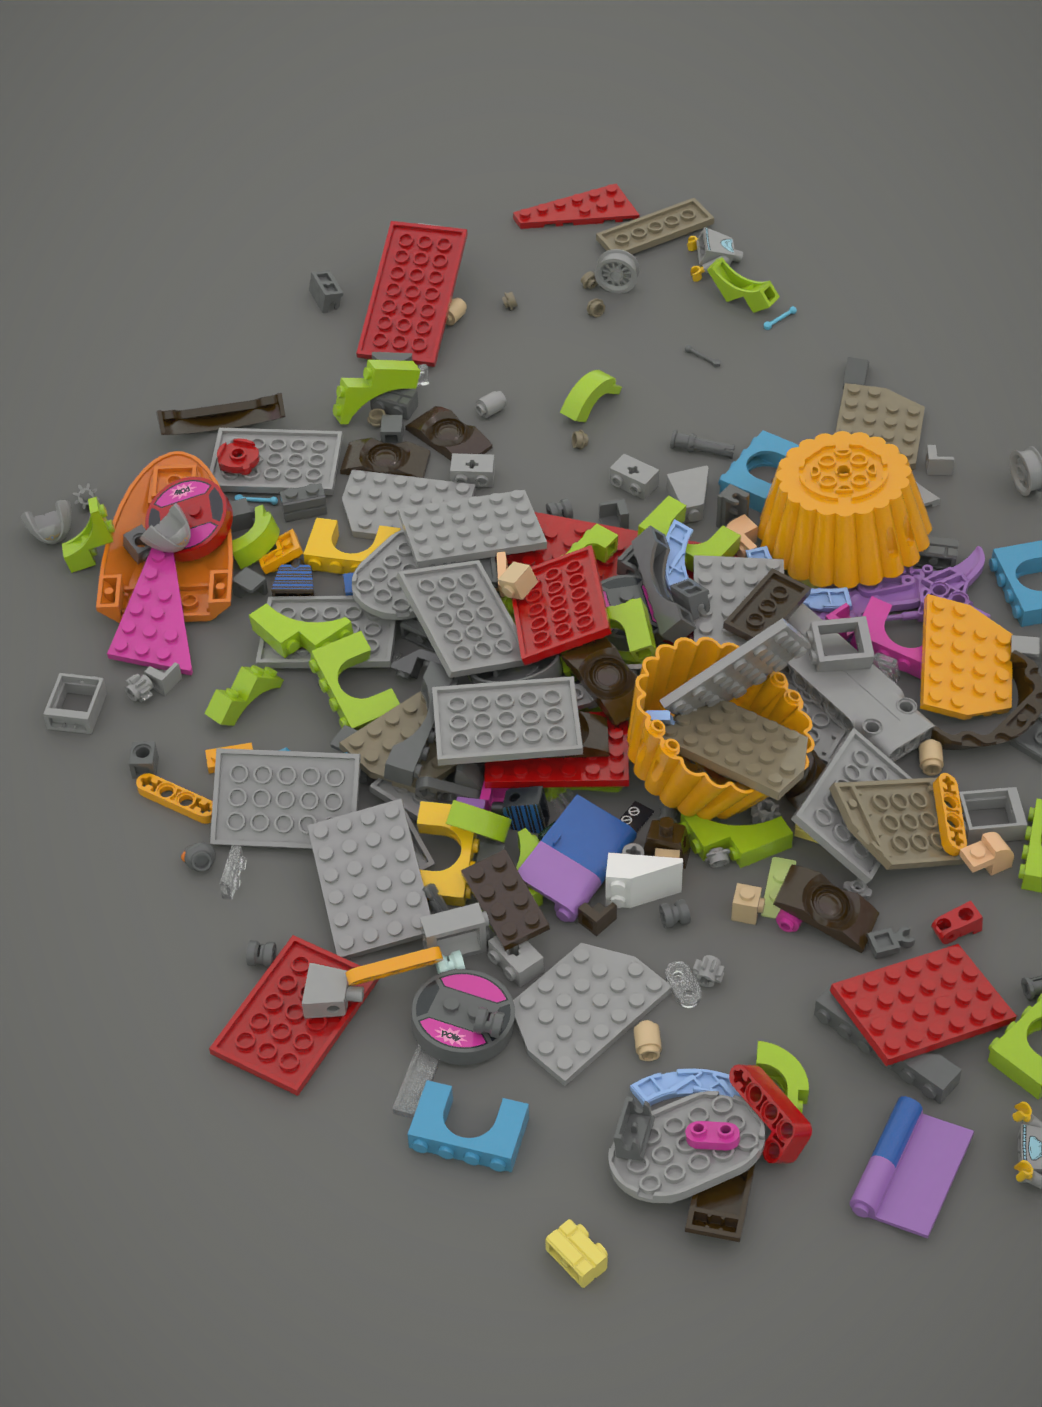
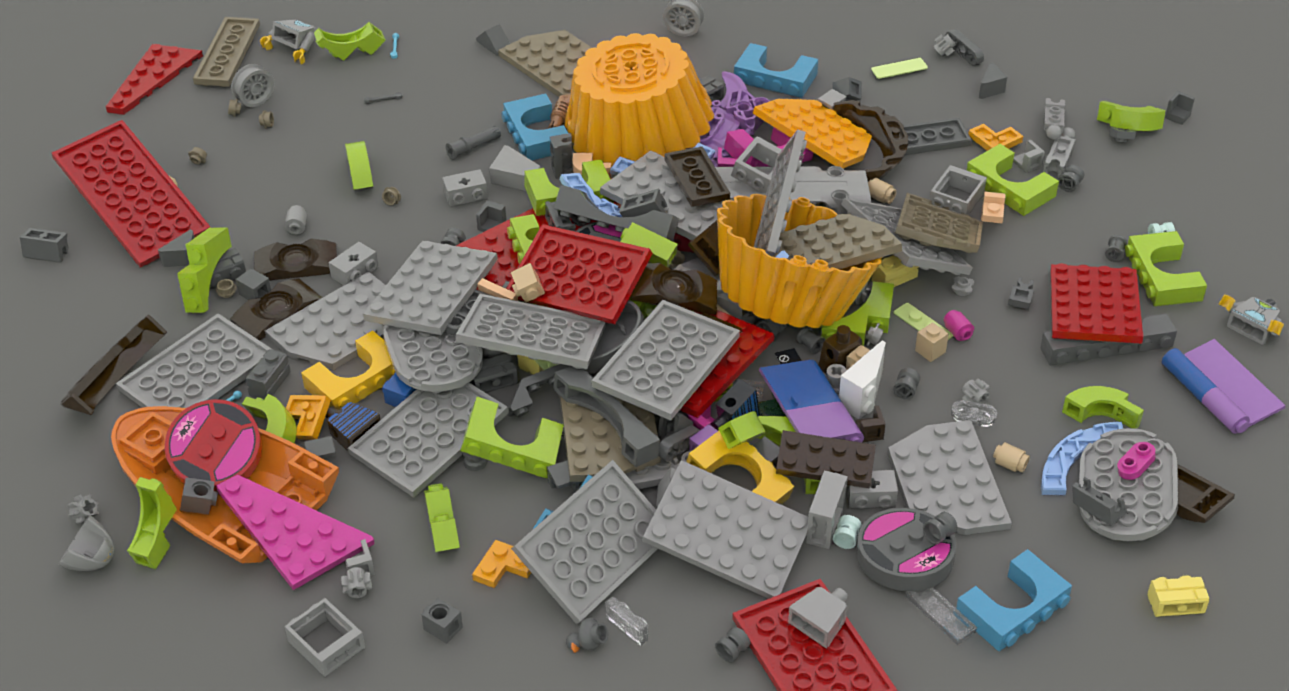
camera: 55 degrees left, 5 degrees down
light orange beam [136,773,213,824] -> none
light grey hair [140,503,191,553] -> none
red plate [217,438,260,475] -> none
lime arch [249,603,354,658] -> none
light orange beam [345,946,443,986] -> none
dark grey axle [422,883,450,913] -> none
red beam [729,1064,812,1164] -> none
dark brown slope [773,864,879,953] -> none
red leg [931,901,983,944] -> none
light orange beam [933,773,967,856] -> none

